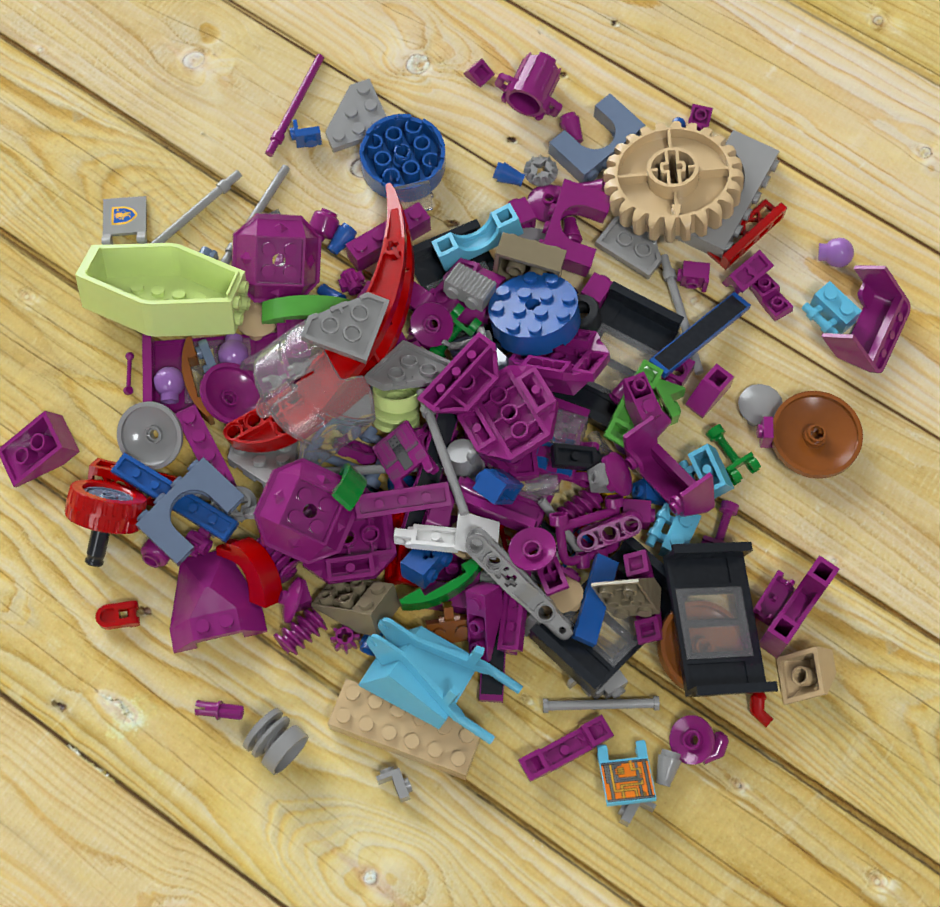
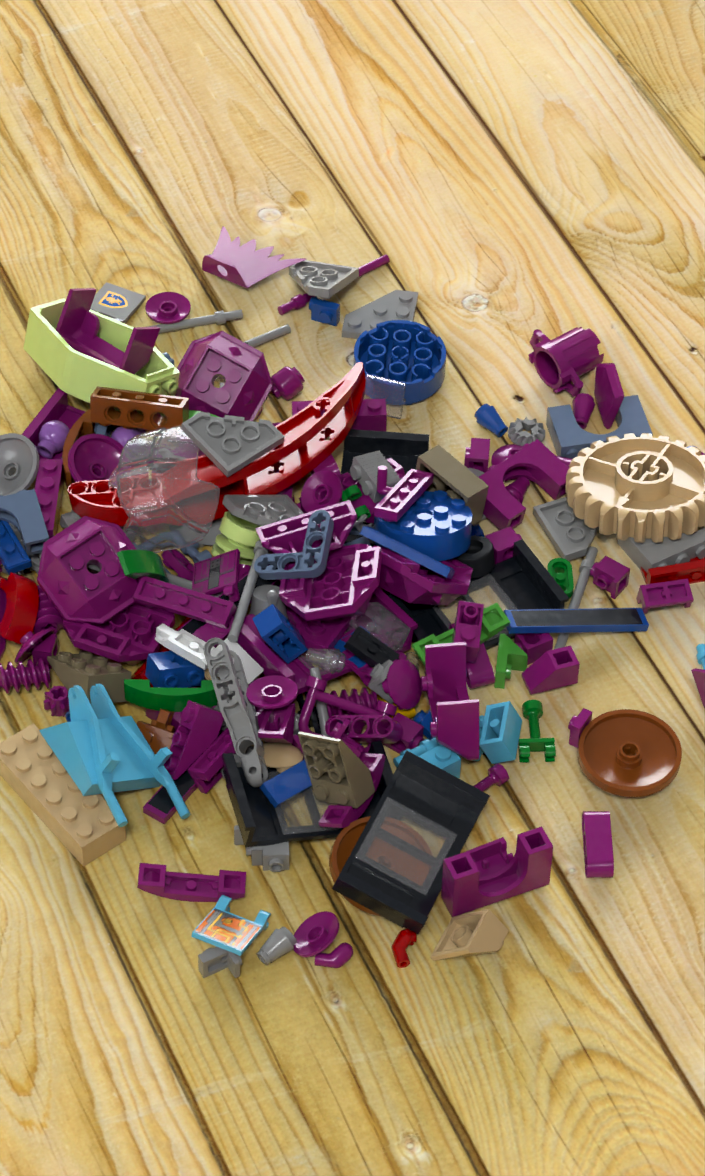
camera: 30 degrees right, 20 degrees down
magenta hinge [123,352,134,395] -> none
blue cone [327,223,357,256] -> none
light grey bracket [376,767,413,803] -> none
medium azure arch [431,203,524,272] -> none
magenta slope [463,58,495,88] -> none
light grey bar [543,696,660,713] -> none
light grey dish [738,384,783,426] -> none
magenta slope [750,273,793,322] -> none
none -> magenta windscreen [56,288,160,375]
none -> dark orange brick [90,386,189,435]
none -> magenta dish [145,292,191,324]
none -> piece [202,226,306,288]
none -> sand blue beam [254,510,334,580]
none -> light grey plate [289,260,359,300]
none -> magenta bracket [330,718,364,758]
none -> blue tile [360,526,455,579]
none -> magenta plate [374,465,434,522]
none -> green plate [547,558,574,599]
none -> magenta beam [582,811,614,878]
none -> magenta tile [594,363,625,429]

